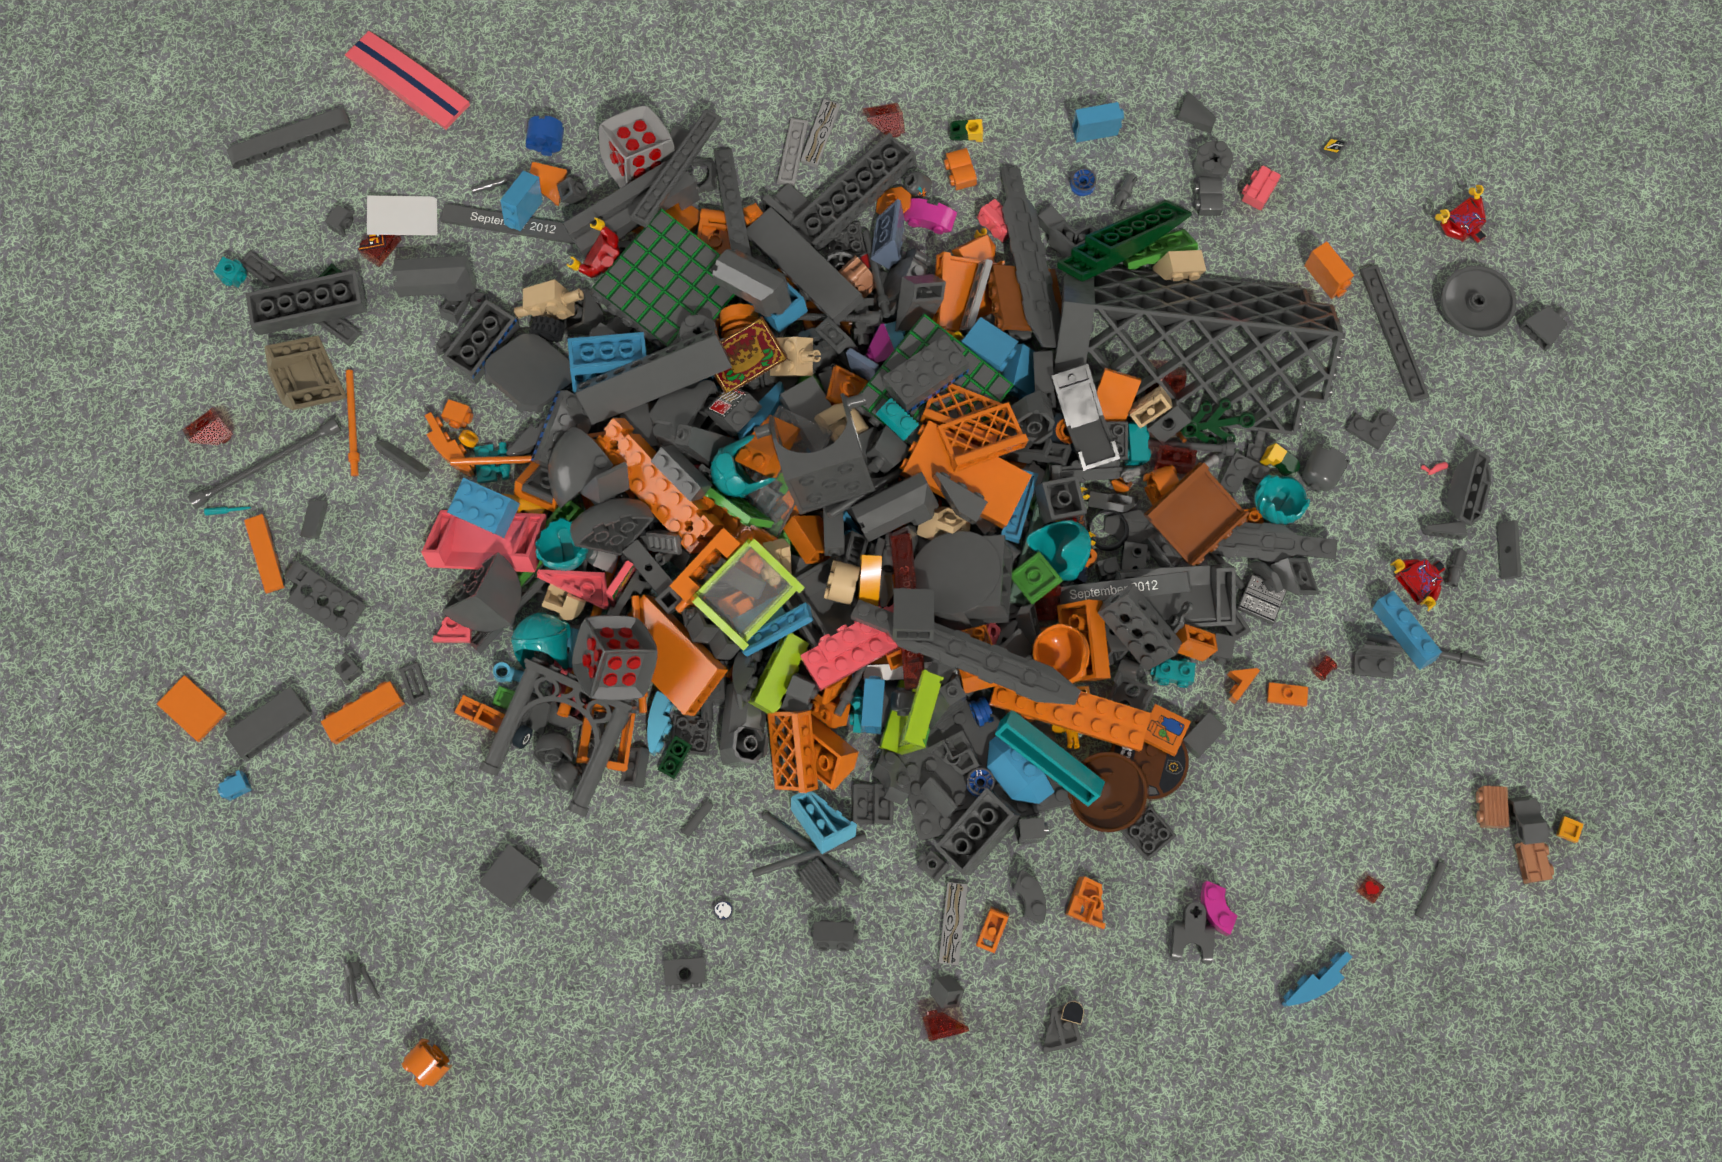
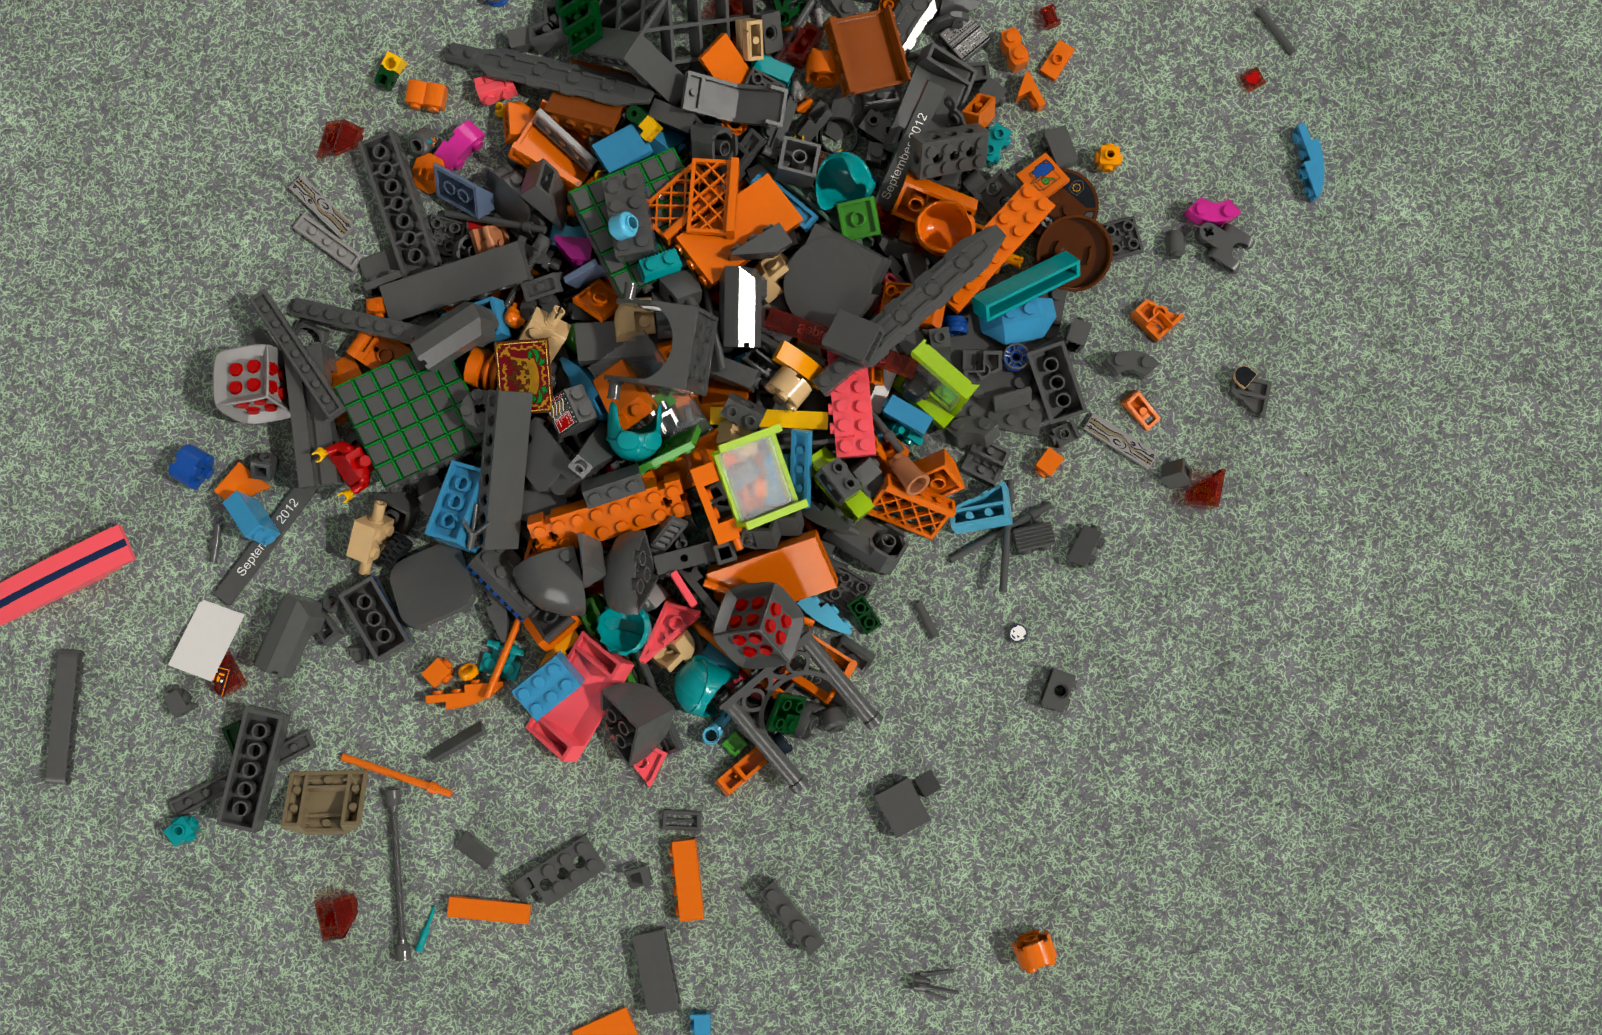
camera: 65 degrees left, 10 degrees up
none -> dark grey plant [462,503,492,550]
none -> orange piece [504,303,526,329]
none -> medium azure head [608,211,639,241]
none -> leg [626,105,663,143]
none -> yellow sticker [710,407,829,430]
none -> dark grey brick [720,392,767,432]
none -> dark grey brick [759,878,825,956]
none -> dark green slope [765,692,807,734]
none -> dark grey brick [815,457,862,507]
none -> nougat plant [889,453,930,496]
none -> orange brick [999,27,1029,73]
none -> orange brick [1033,447,1065,478]
none -> light orange brick [1094,143,1123,173]
none -> dark grey brick [1165,230,1186,259]

